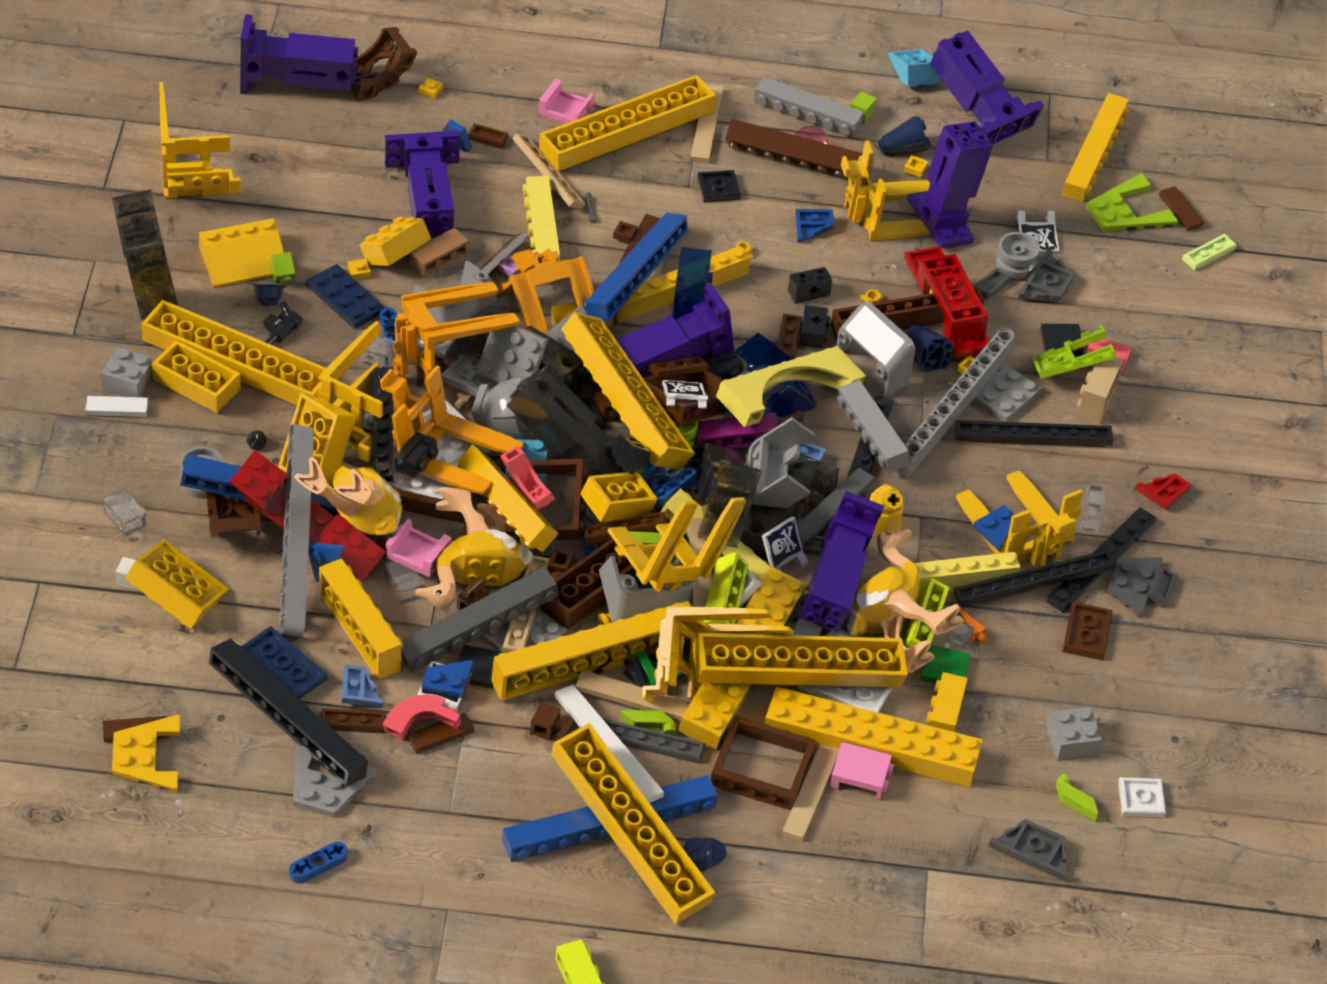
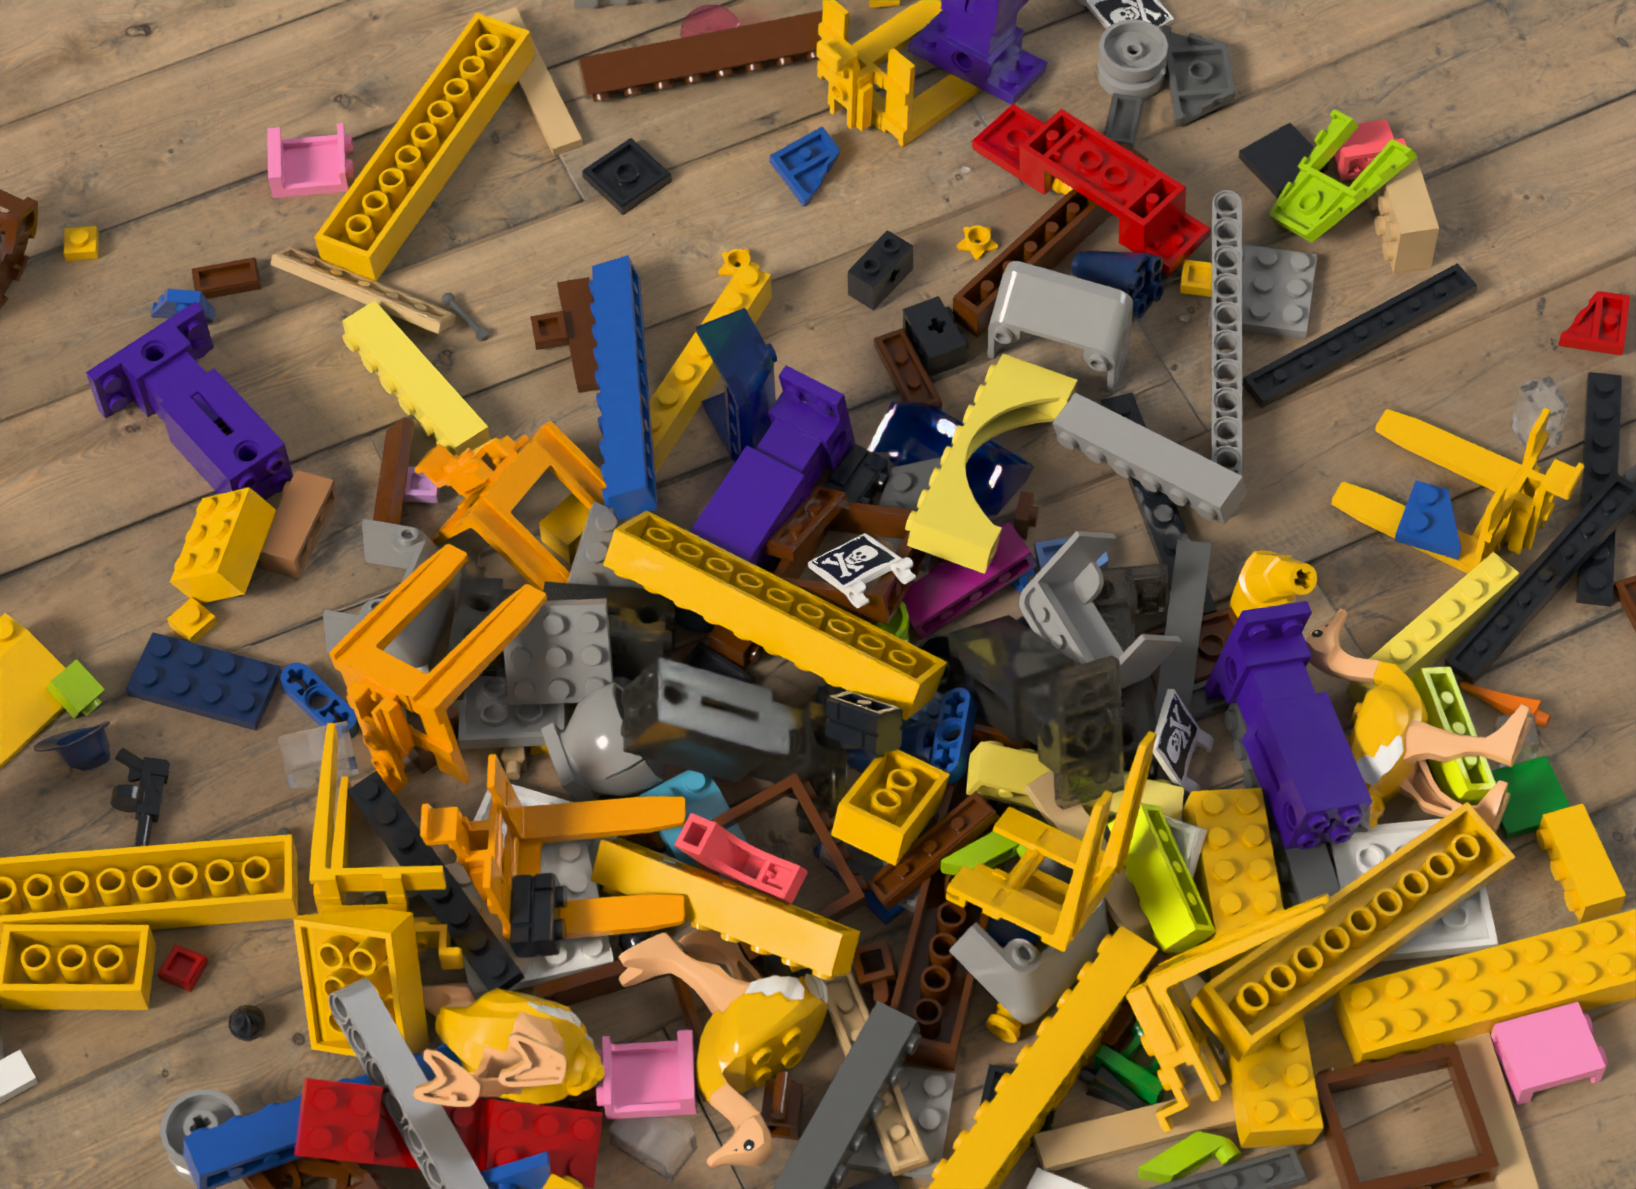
camera: 25 degrees left, 10 degrees up
none -> red tile [157,944,209,992]

